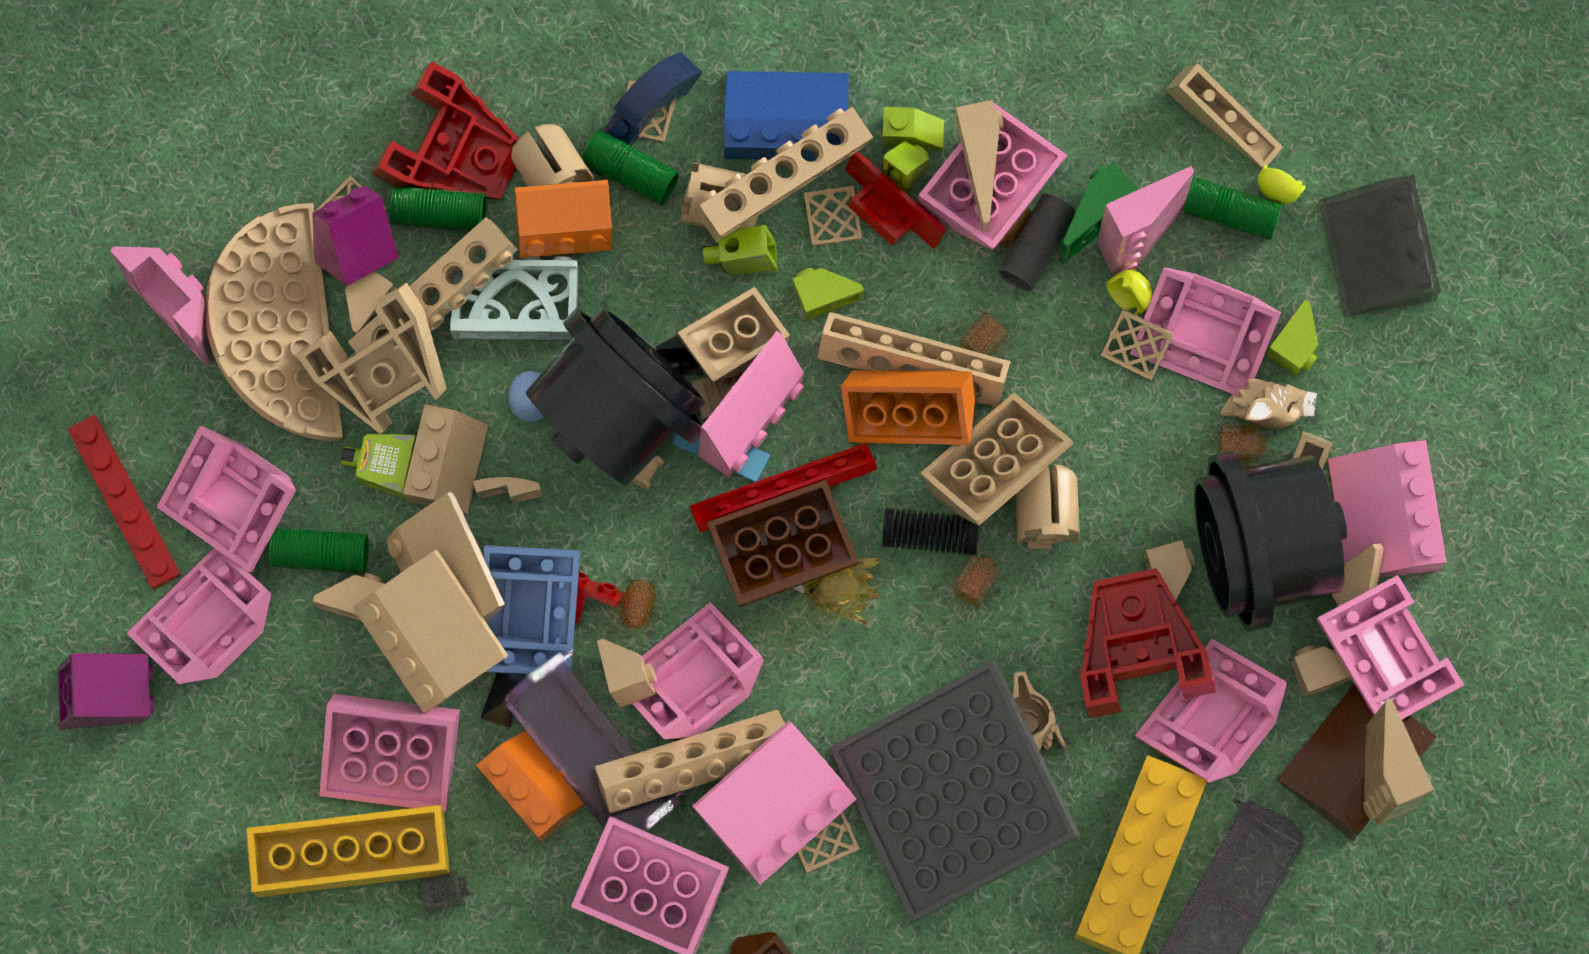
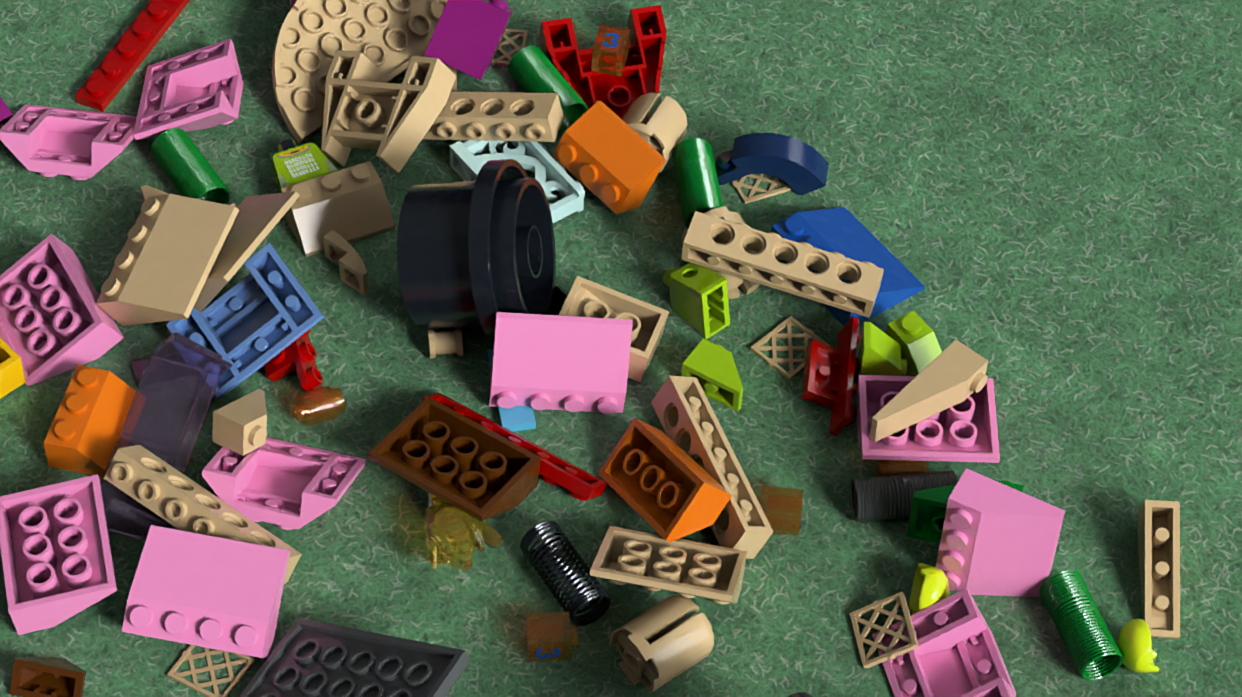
camera: 50 degrees right, 25 degrees down
none -> clear orange brick [591,24,630,76]

